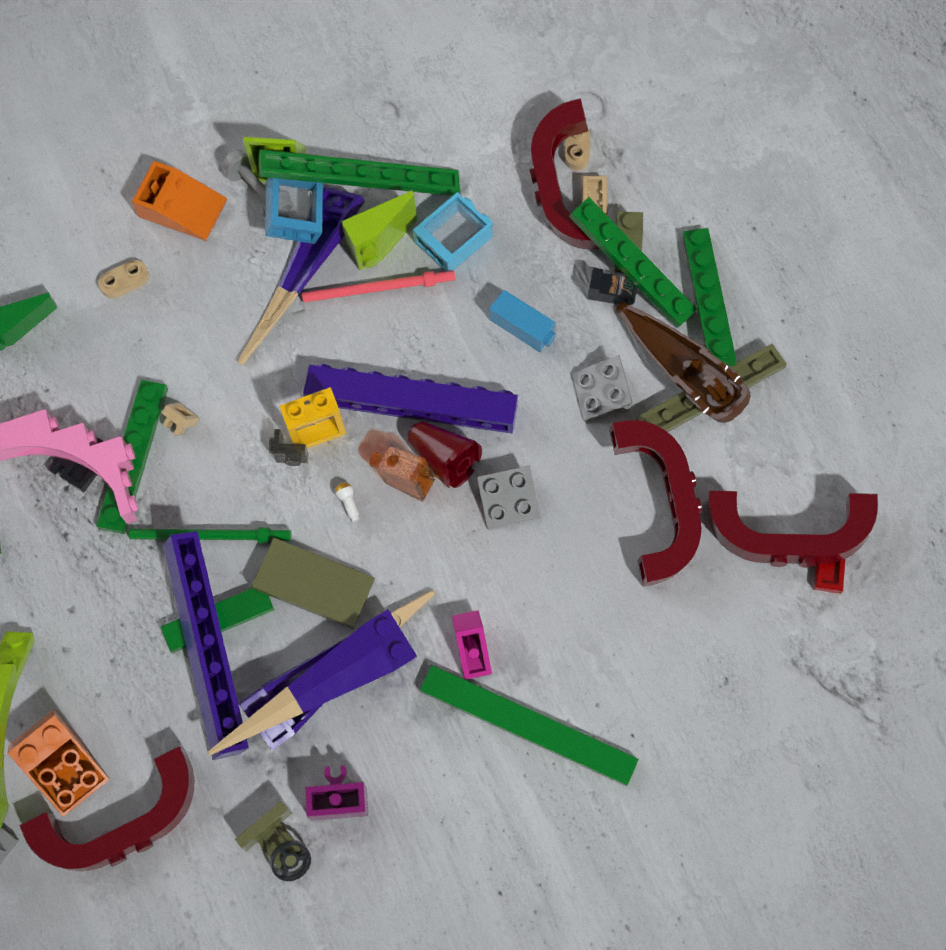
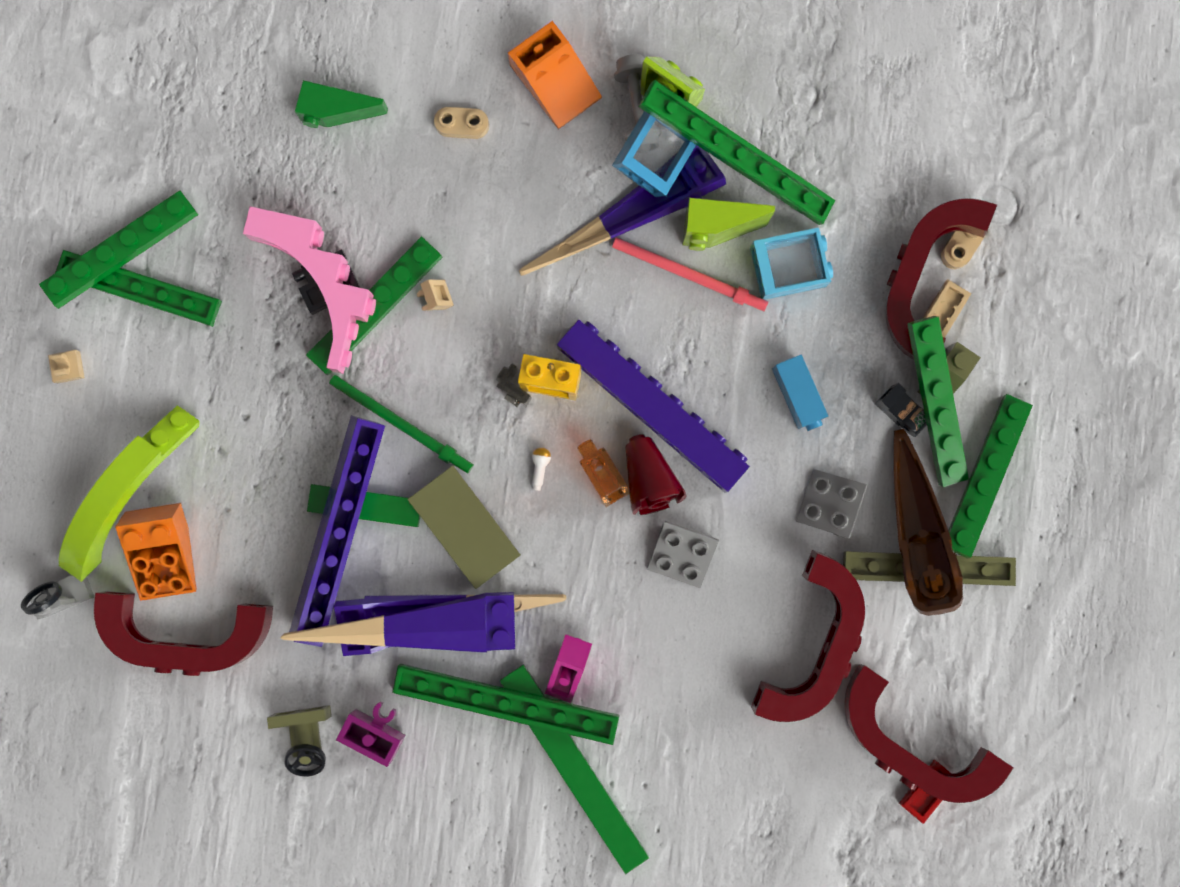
camera: 30 degrees right, 15 degrees up
none -> green tile [392,664,620,745]

